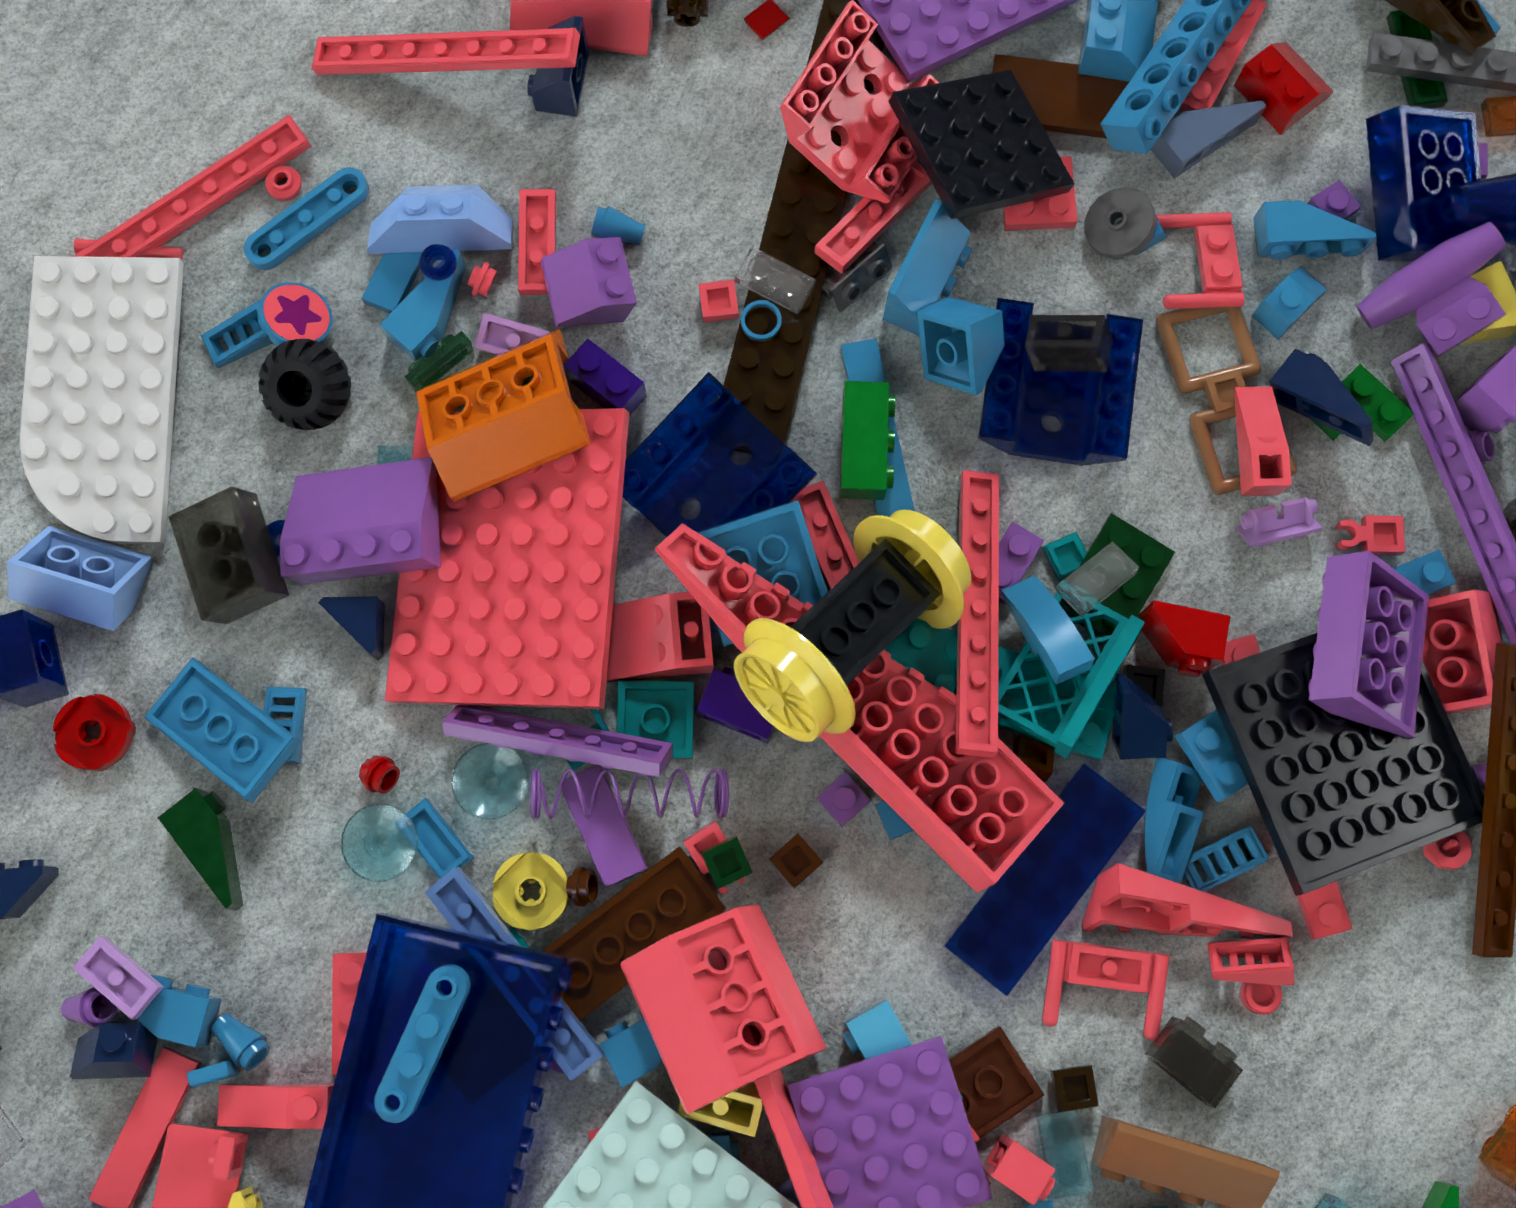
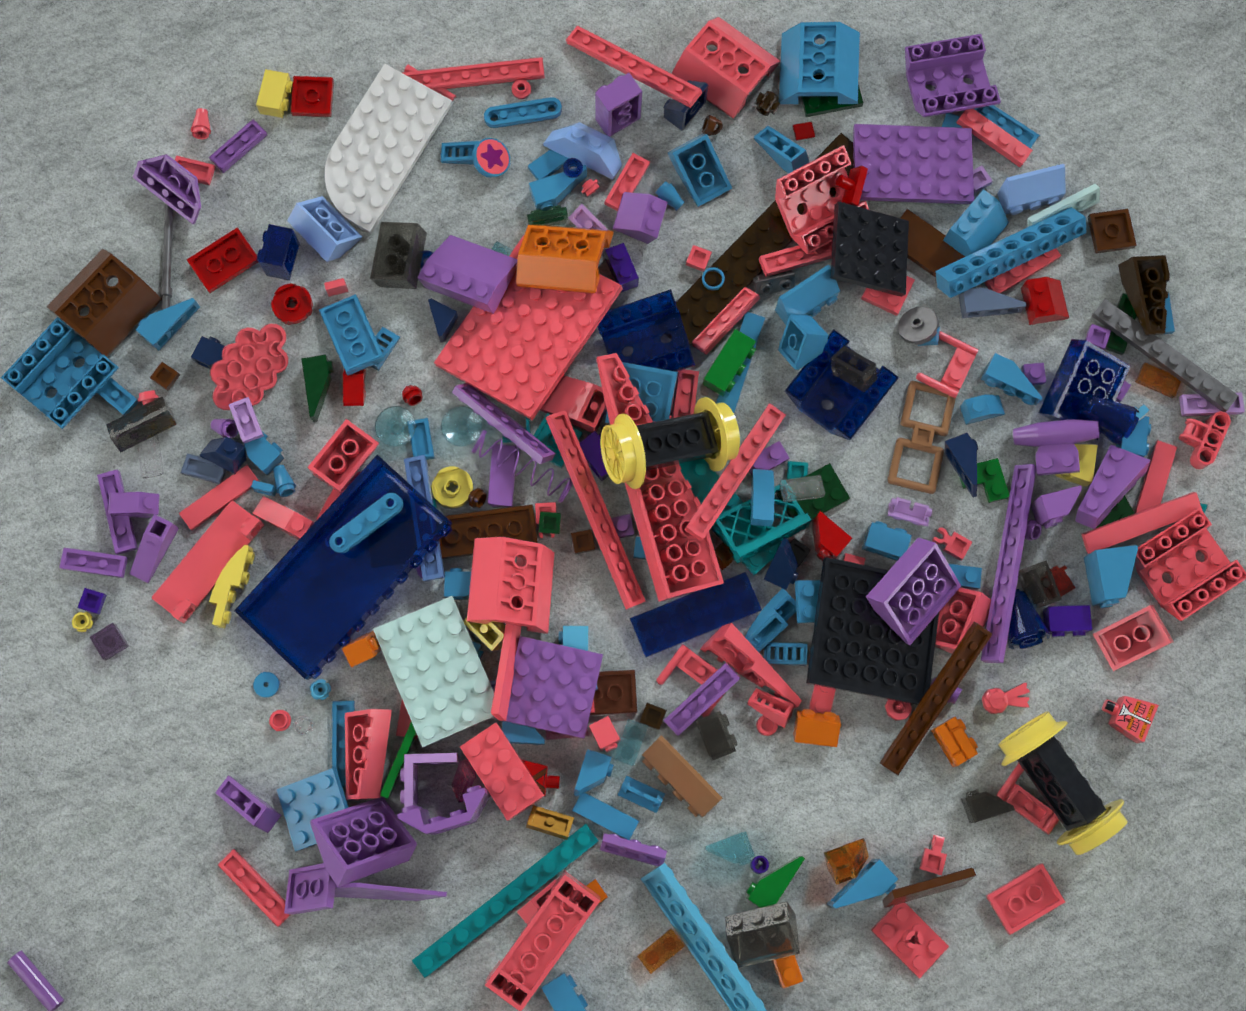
camera: 25 degrees right, 0 degrees up
black wheel [258,338,352,430] -> none
clear plate [734,246,816,315] -> none
coral slope [1234,386,1292,496] -> none
none -> sand blue tile [180,453,226,484]
none -> coral plate [210,323,288,410]
none -> coral slope [307,419,379,492]
none -> coral tile [324,278,349,297]
none -> red slope [343,368,366,406]
none -> coral plate [546,410,646,609]
none -> medium lavender brick [595,73,642,137]
none -> medium lavender plate [663,663,740,736]
none -> dark azure slope [667,134,732,207]
none -> coral tile [692,287,760,355]
none -> reddish brown tile [702,115,723,136]
none -> dark azure slope [754,125,810,174]
none -> orange brick [793,709,841,747]
none -> red tile [835,165,868,206]
none -> dark azure brick [862,521,912,561]
none -> medium lavender plate [1084,324,1111,351]

